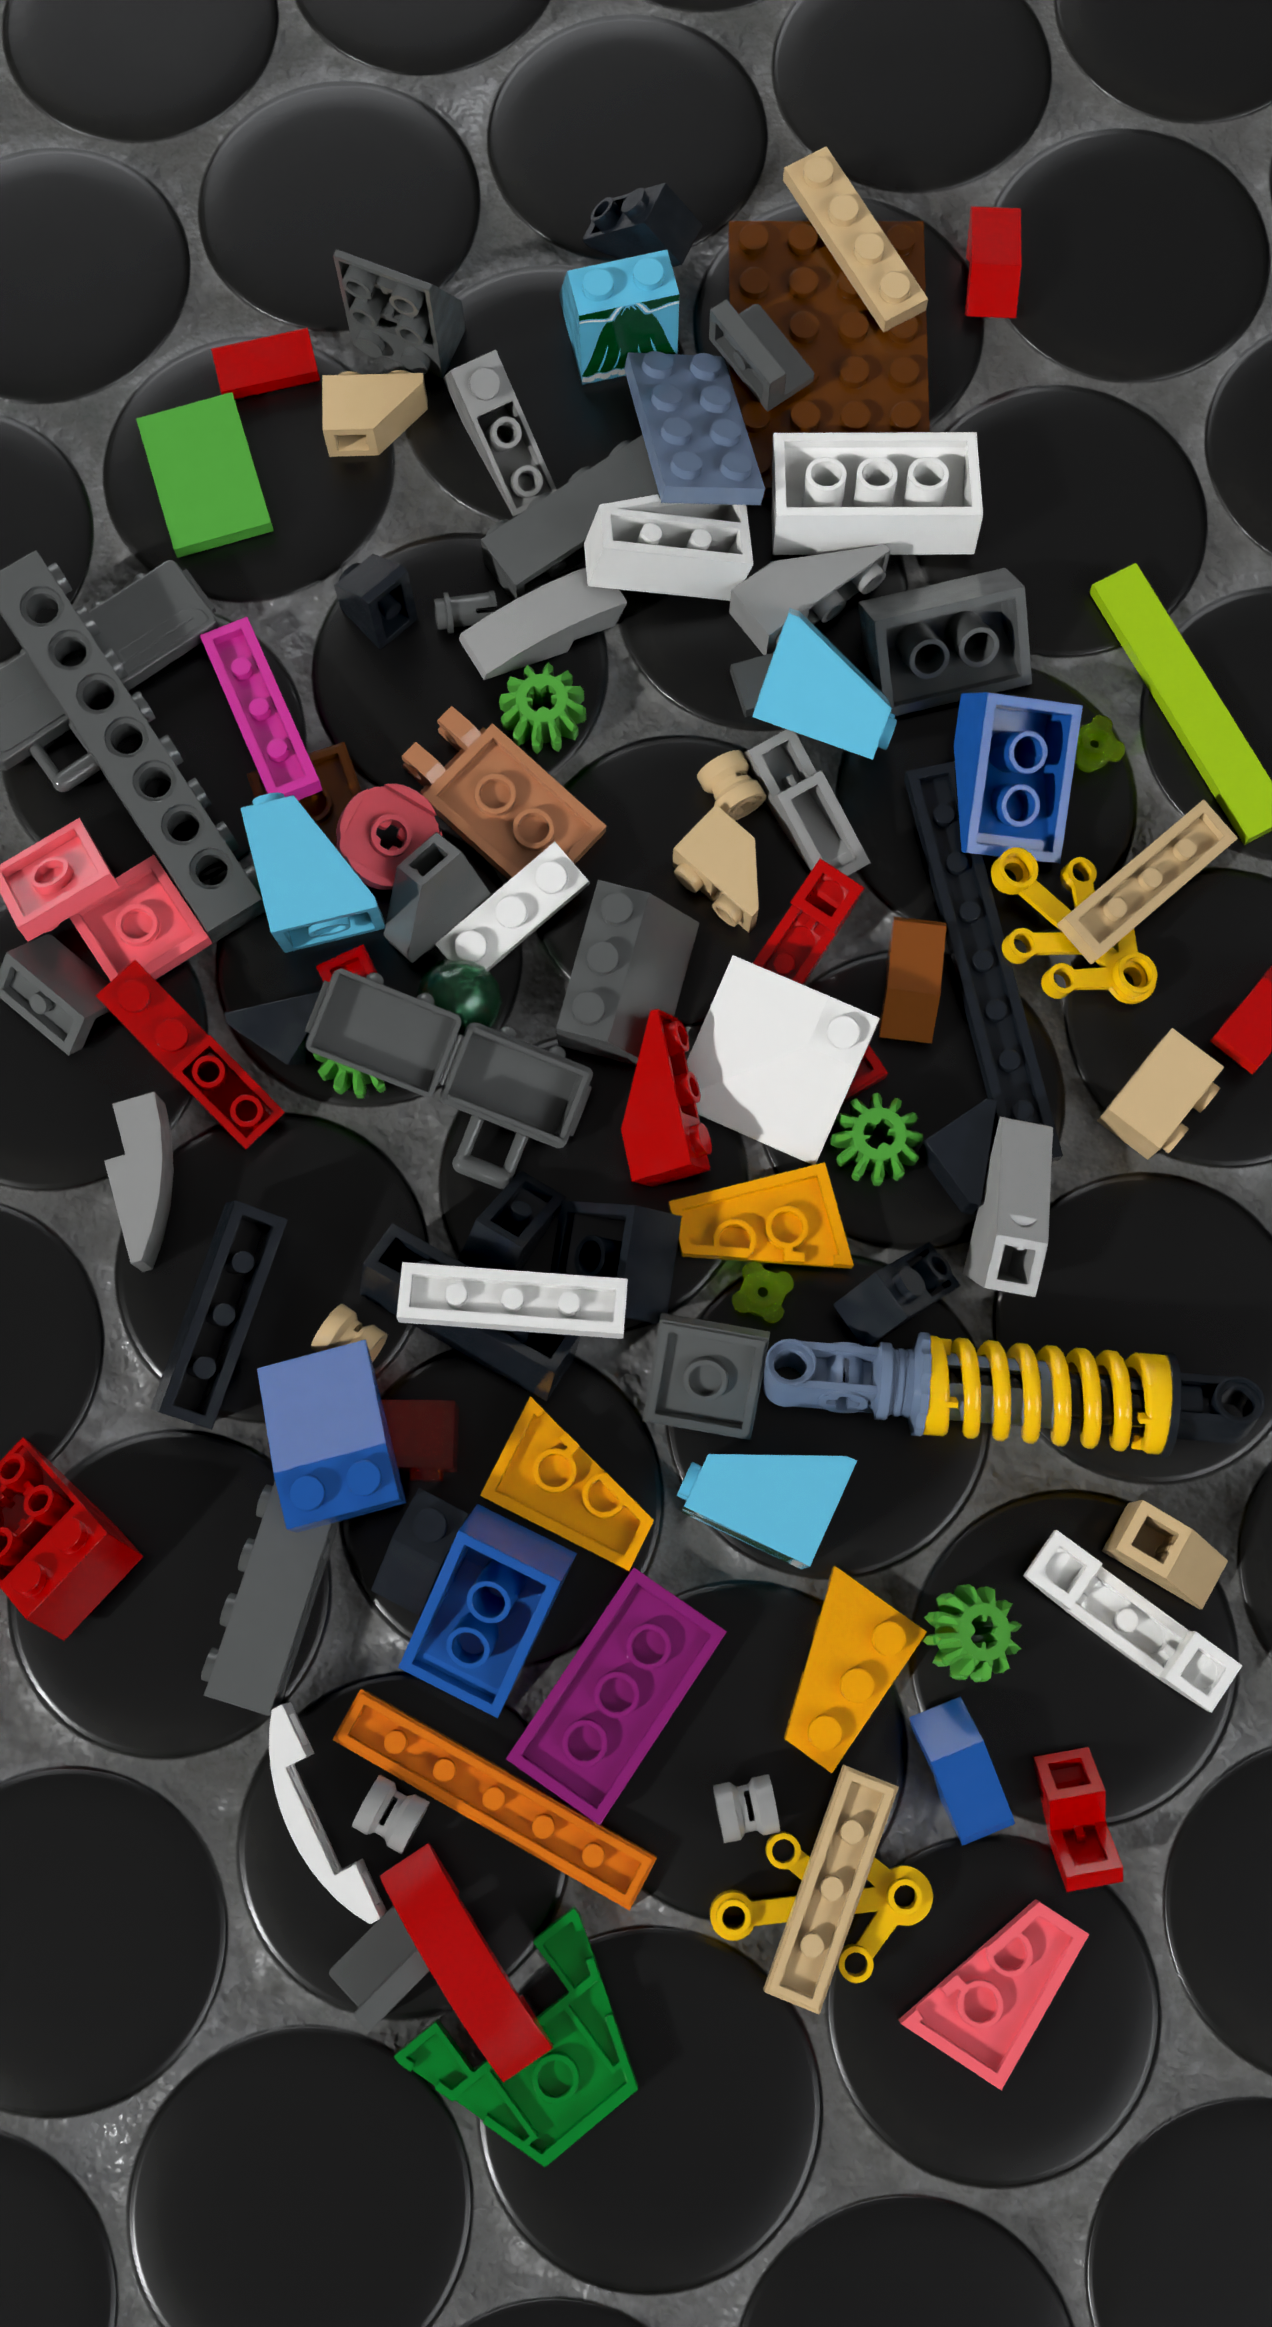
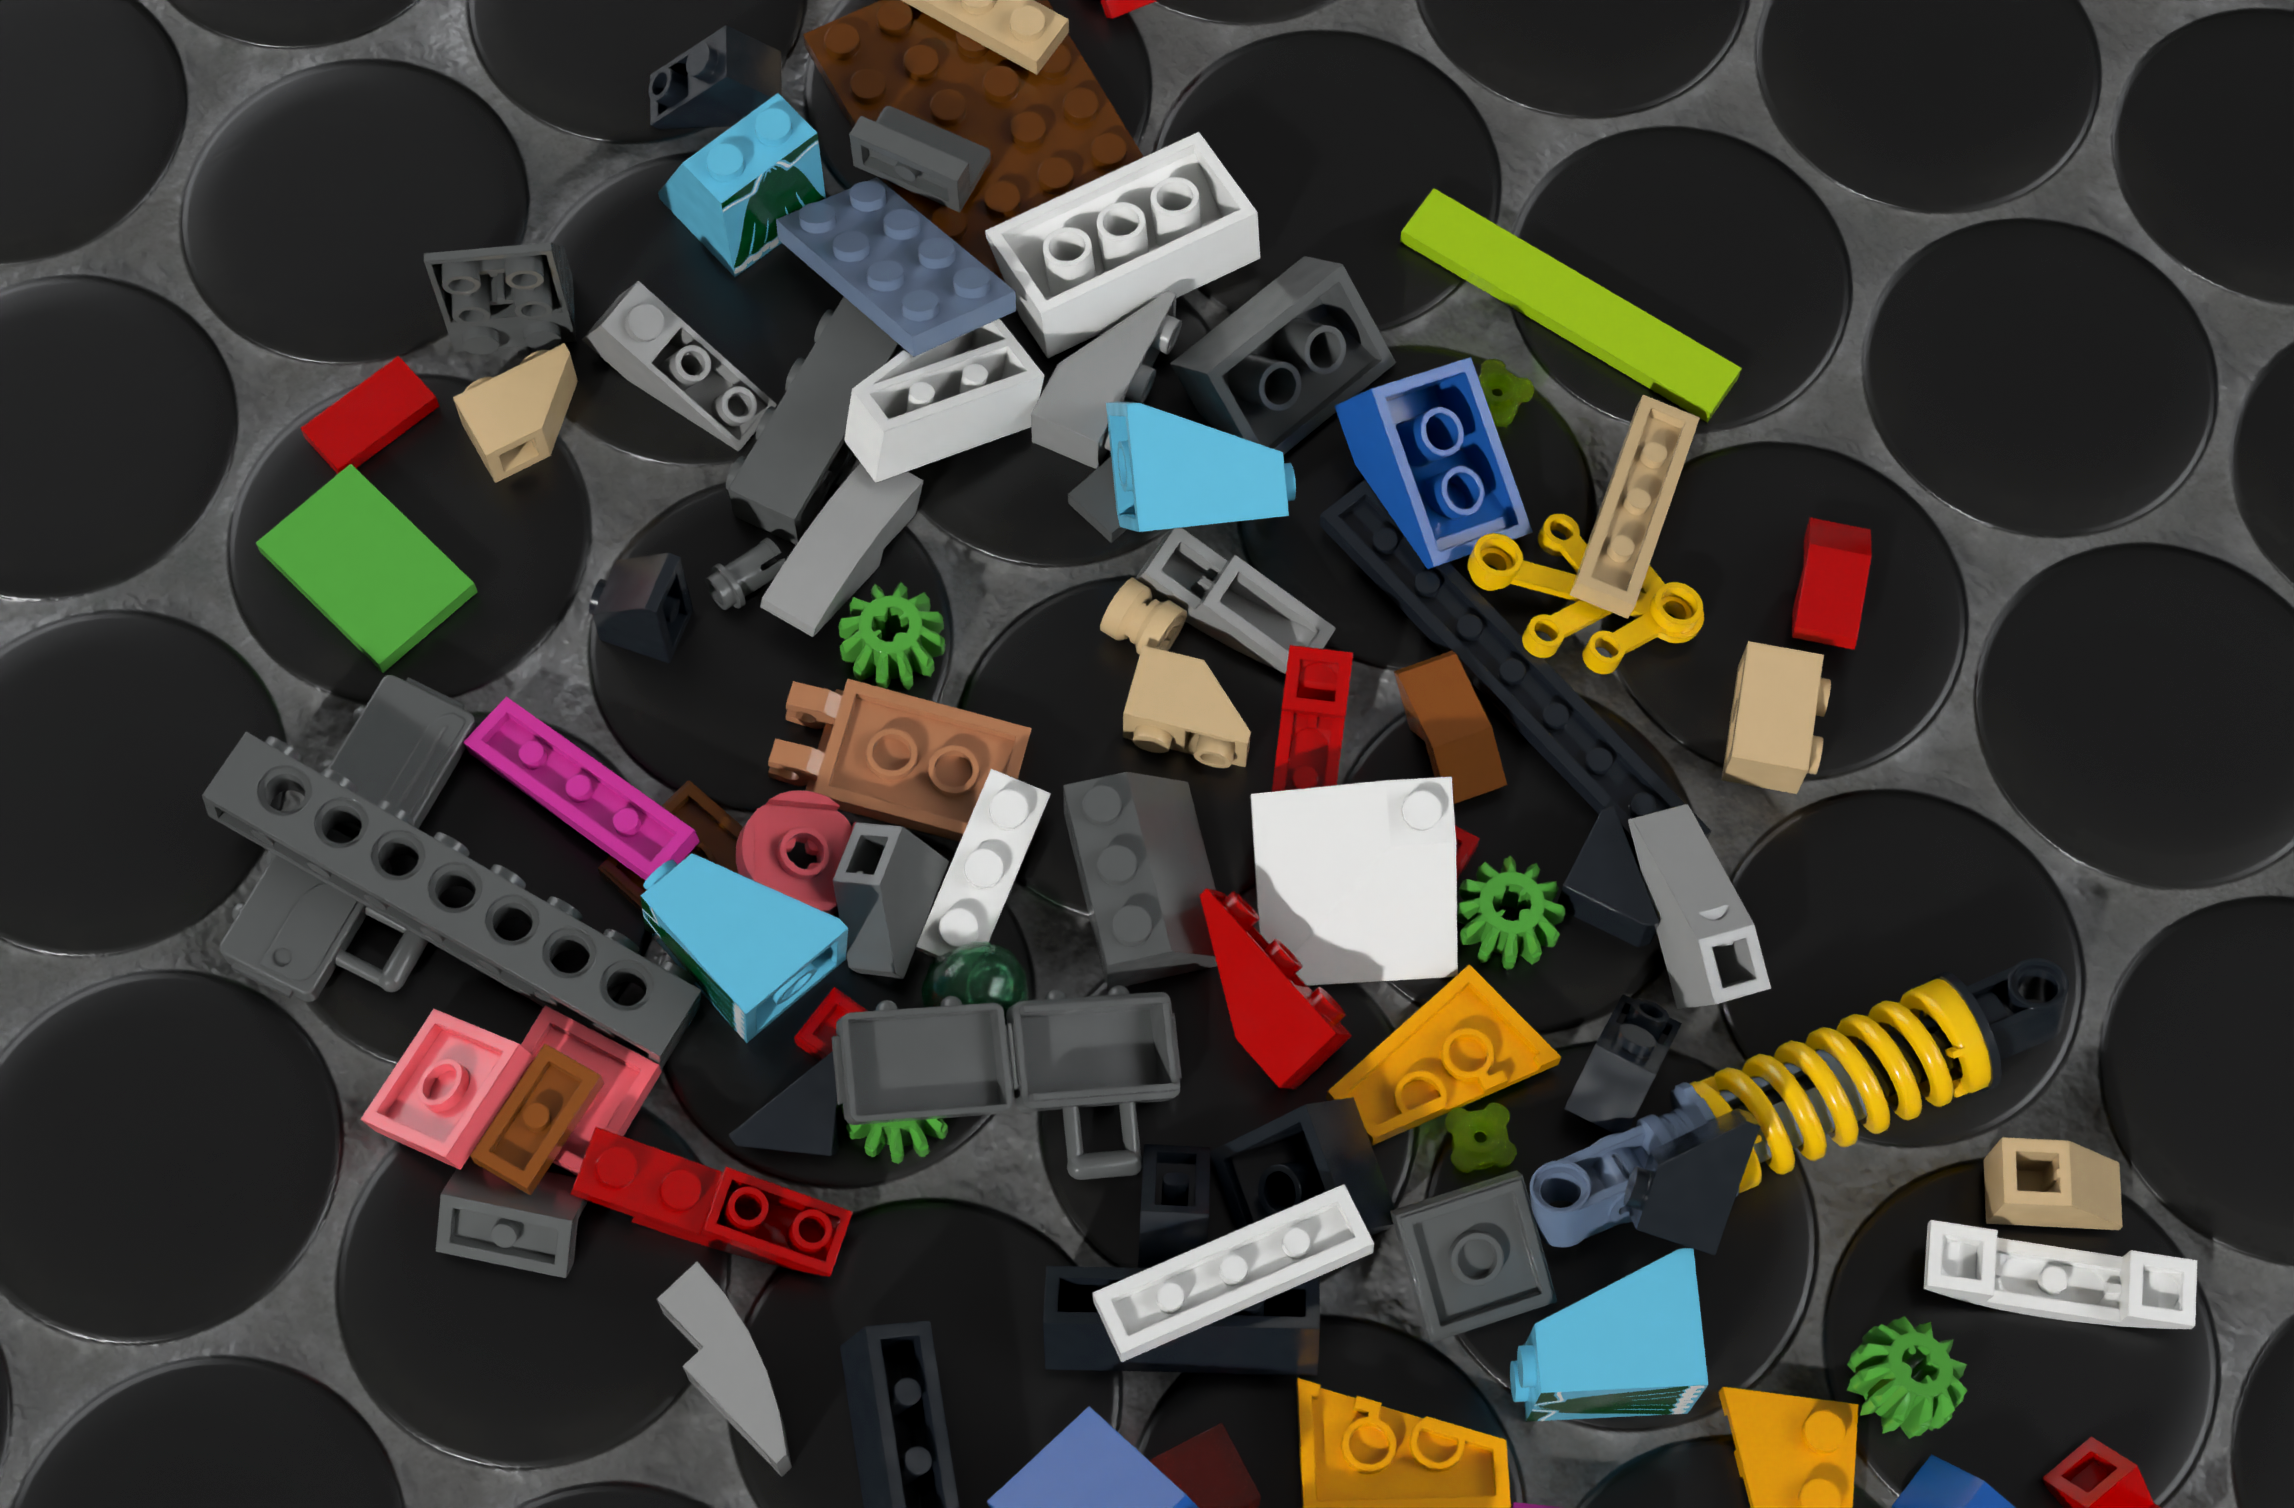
camera: 30 degrees left, 10 degrees down
tan wheel [311,1304,388,1363] -> none
none -> dark orange plate [470,1044,604,1195]
none -> black slope [1624,1108,1760,1255]

